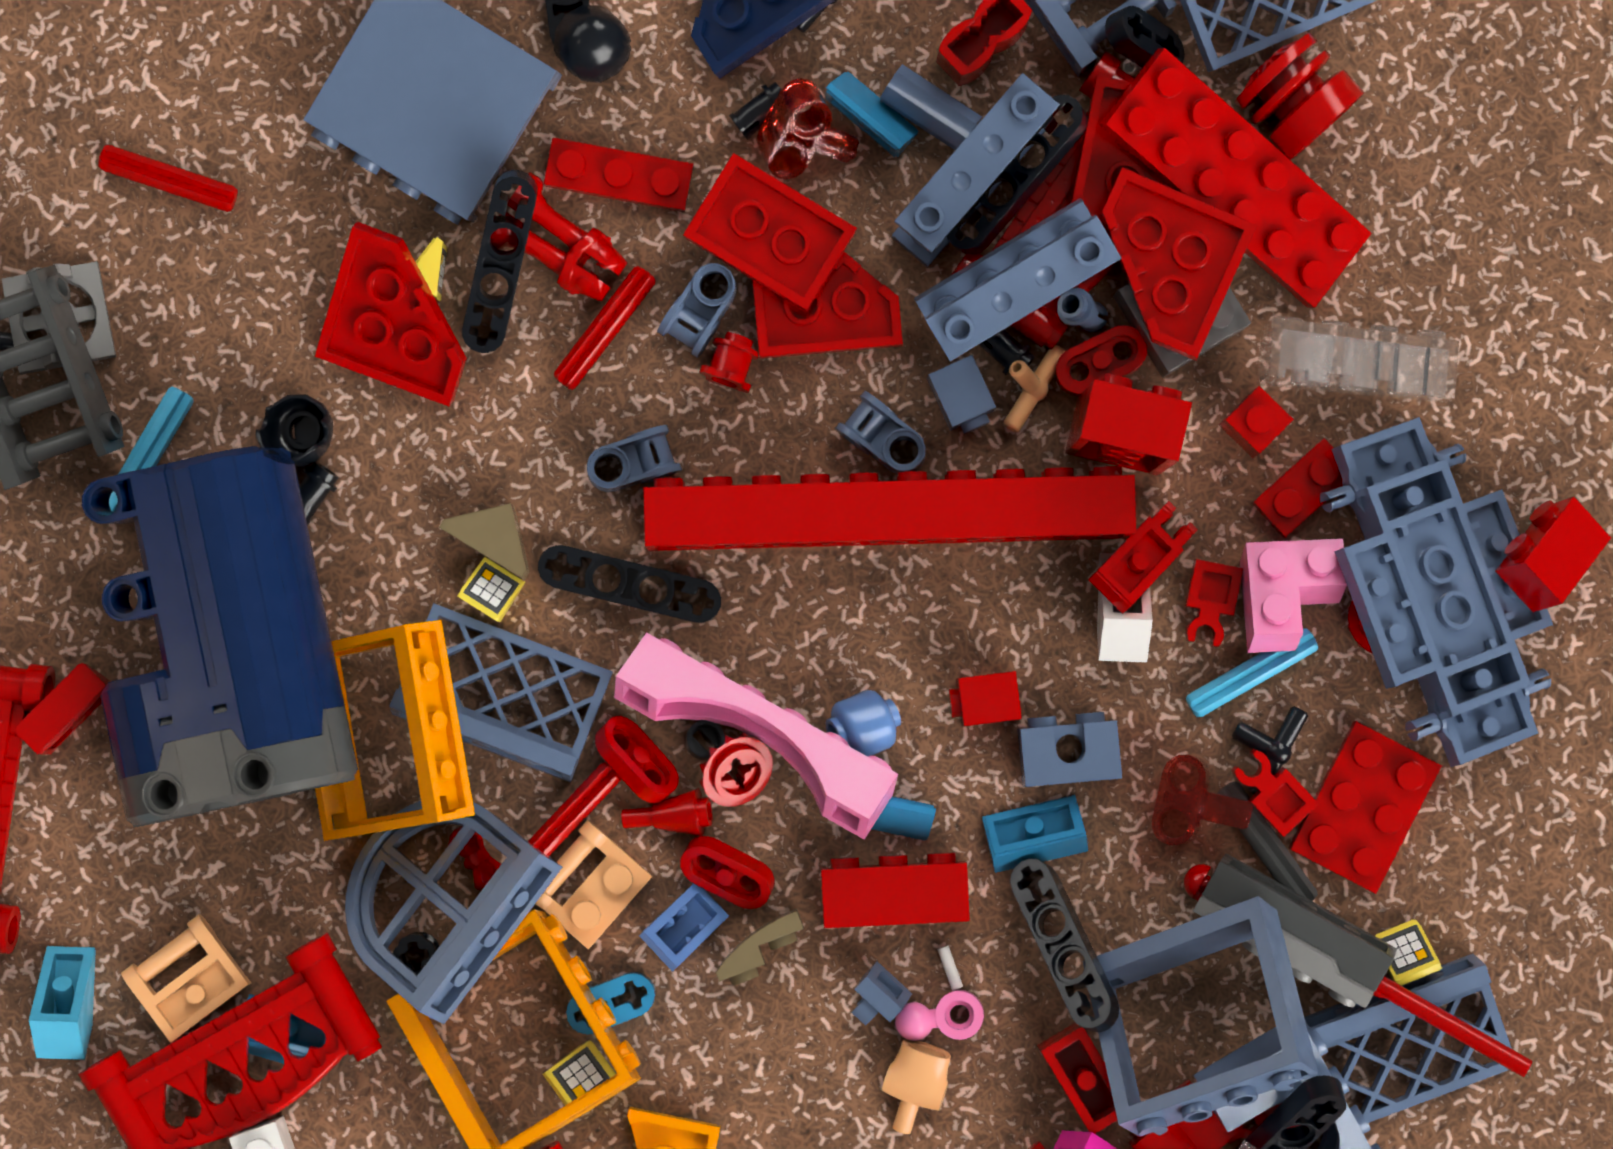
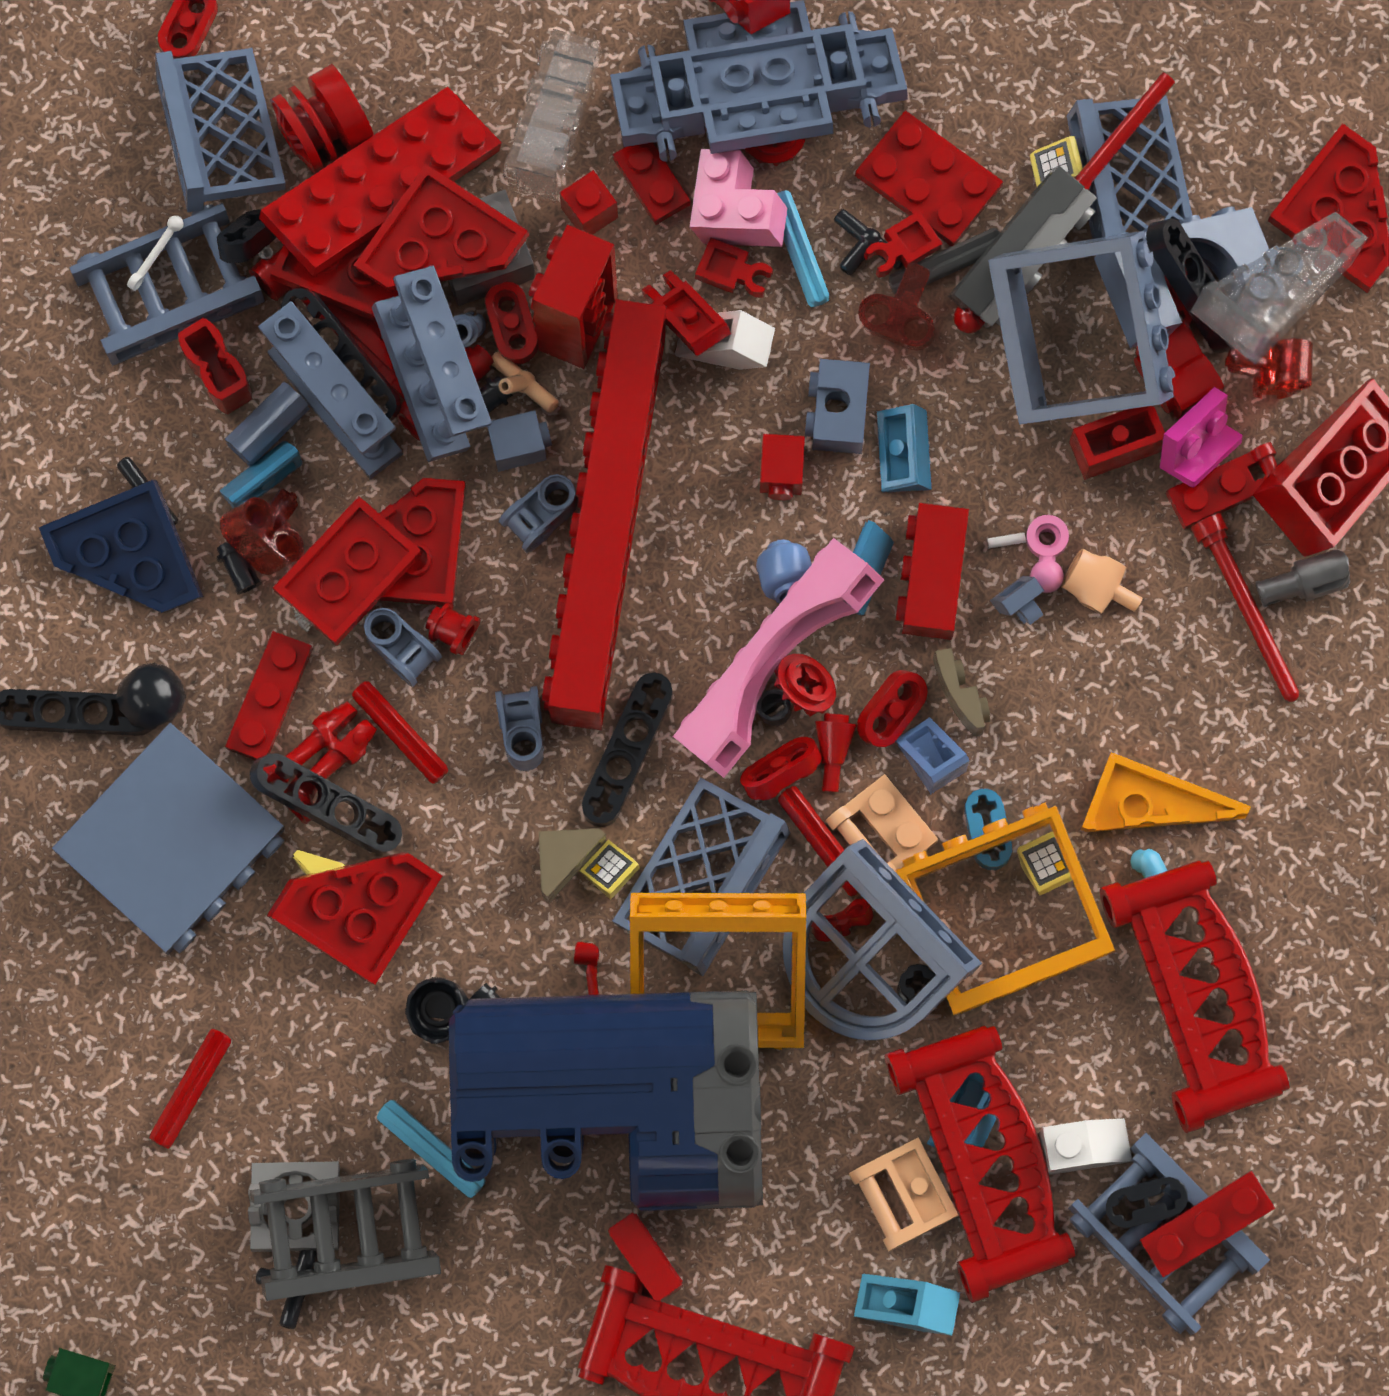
camera: 75 degrees left, 10 degrees down
black beam [1010,859,1119,1032] -> none
none -> red hand [574,942,599,995]

